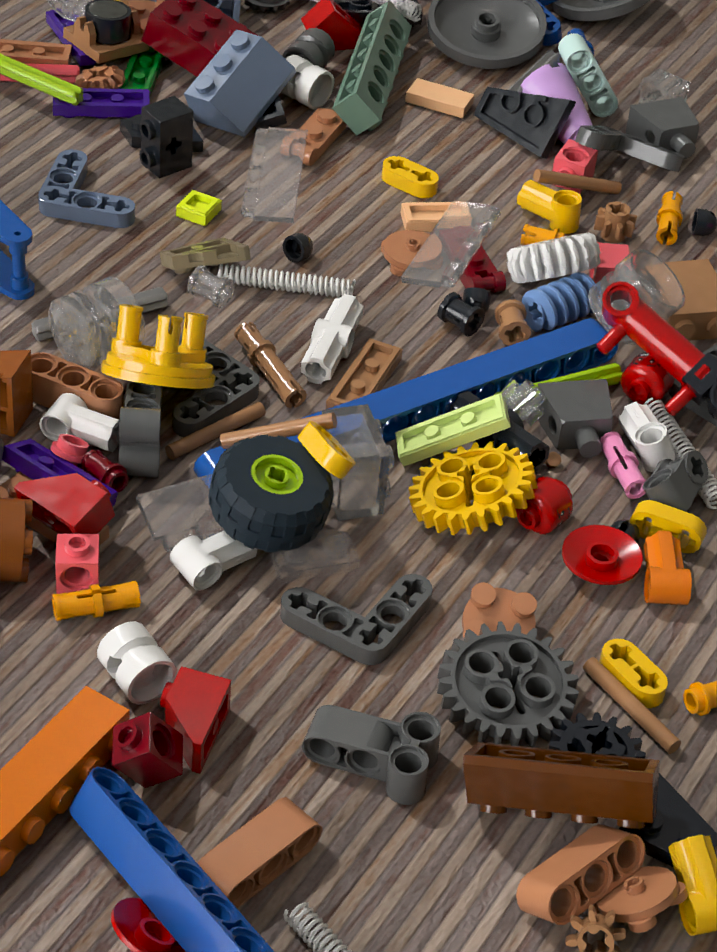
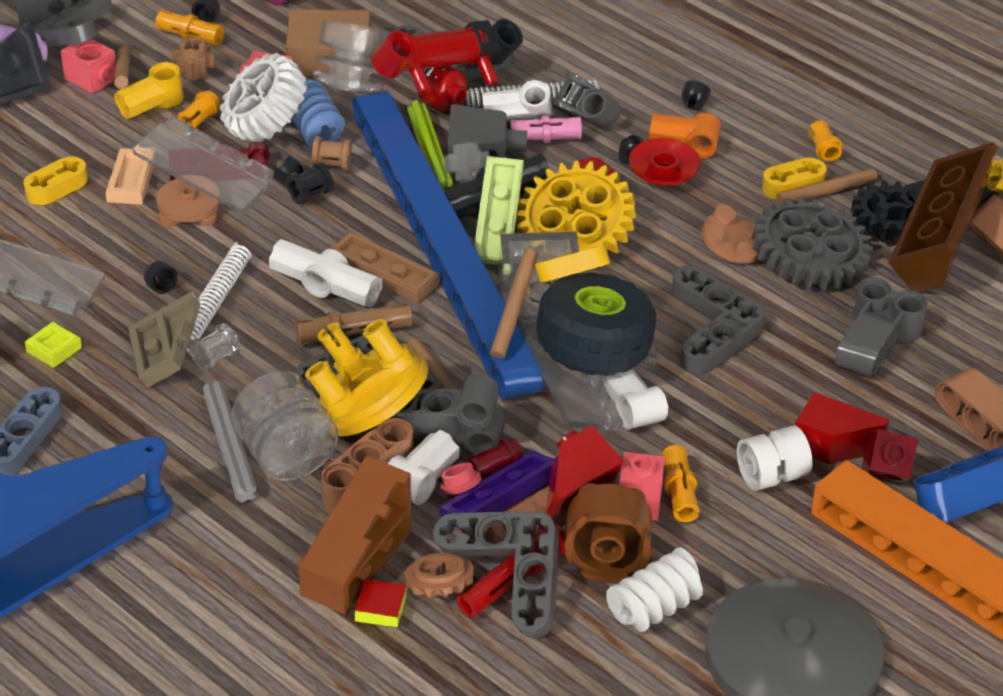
camera: 75 degrees left, 0 degrees up
yellow beam [630,500,707,553] -> none

